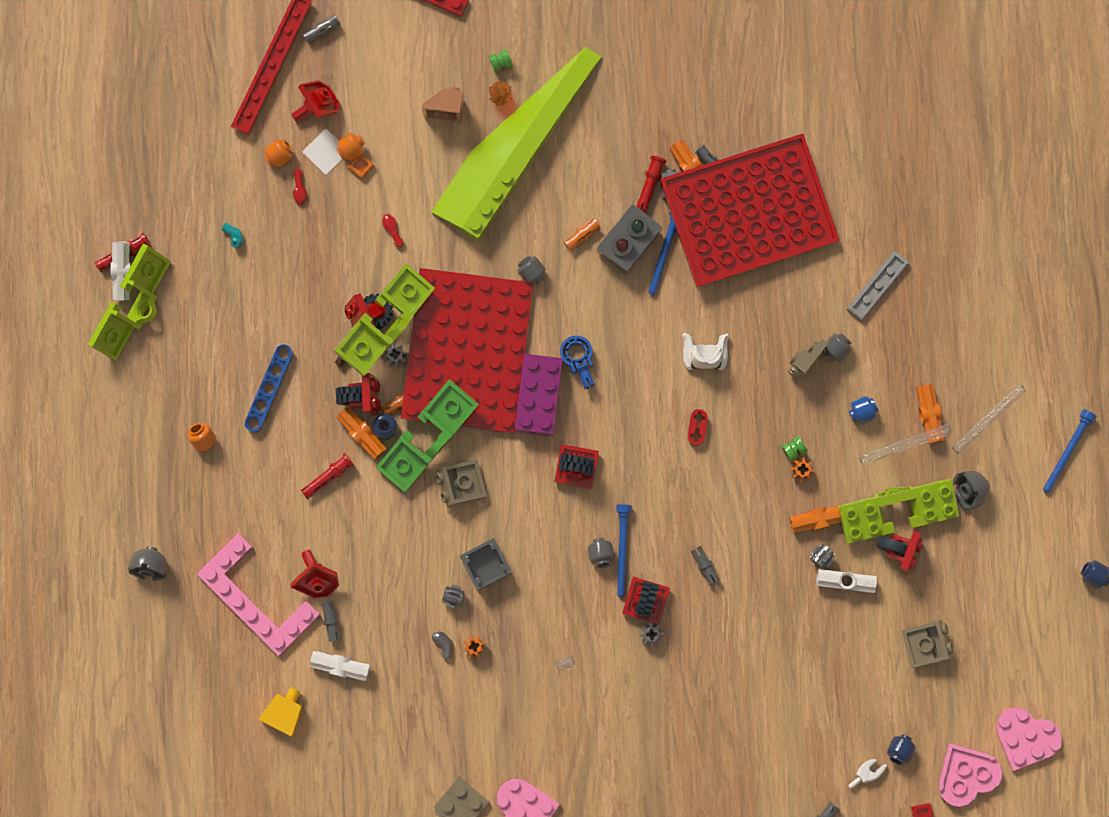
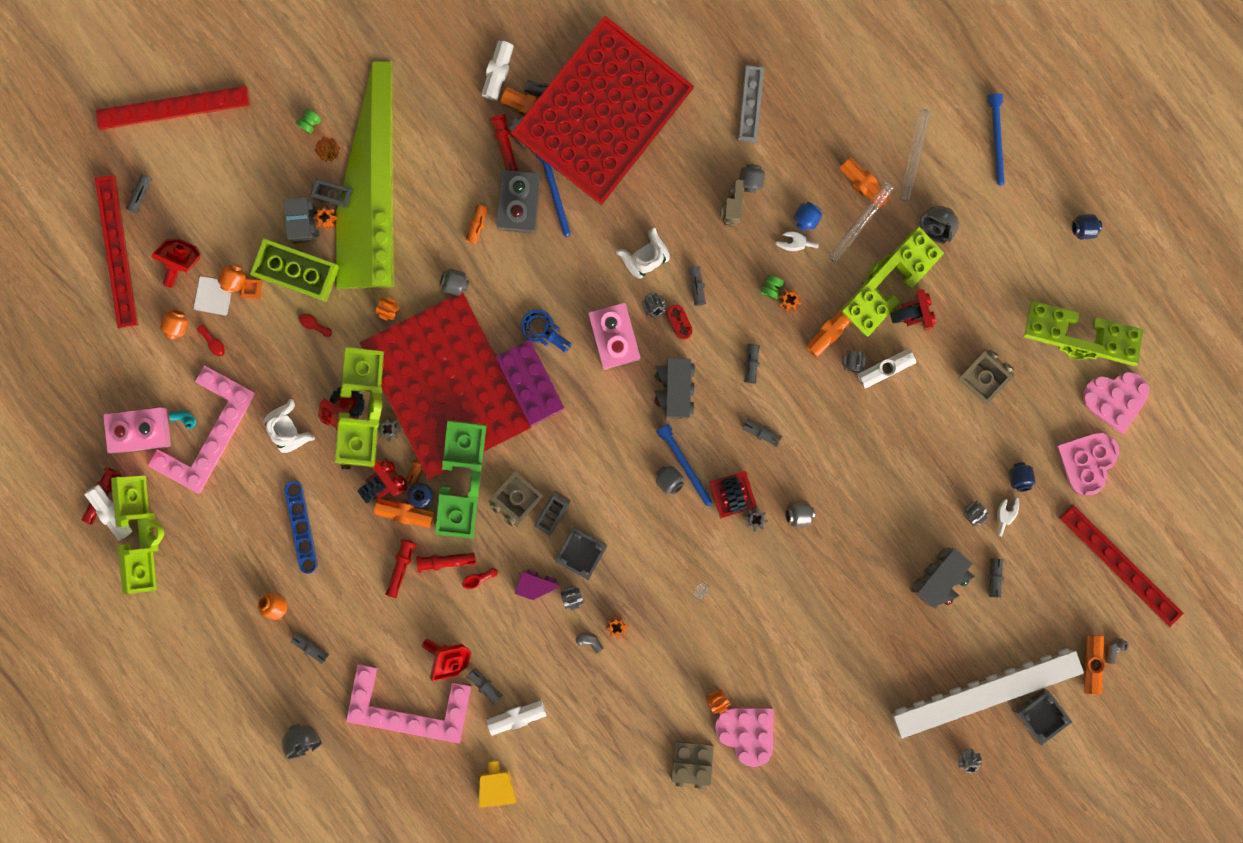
camera: 35 degrees left, 5 degrees up
nougat slope [422,87,464,122] -> none
plate [554,444,599,489] -> none
none -> bright pink piece [103,408,171,454]
none -> bright pink plate [148,365,256,494]
none -> lime brick [250,238,340,303]
none -> white hair [263,399,315,453]
none -> dark grey container [284,197,319,244]
none -> dark grey pin [291,632,329,664]
none -> dark grey slope [310,178,353,207]
none -> orange gear [313,206,338,231]
none -> orange gear [375,296,400,321]
none -> red pin [417,552,476,573]
none -> red piece [462,568,498,589]
none -> white piece [481,41,514,101]
none -> magenta slope [515,569,559,600]
none -> dark grey slope [534,491,571,535]
none -> bright pink piece [588,303,641,370]
none -> flat silver gear [641,292,667,318]
none -> dark grey piece [654,358,695,419]
none -> dark grey pin [688,266,706,306]
none -> orange gear [706,689,731,714]
none -> dark grey pin [744,344,760,383]
none -> white hand [776,231,819,251]
none -> flat silver head [785,501,815,528]
none -> dark grey piece [911,548,975,608]
none -> flat silver gear [963,501,989,526]
none -> lime plate [1024,301,1143,366]

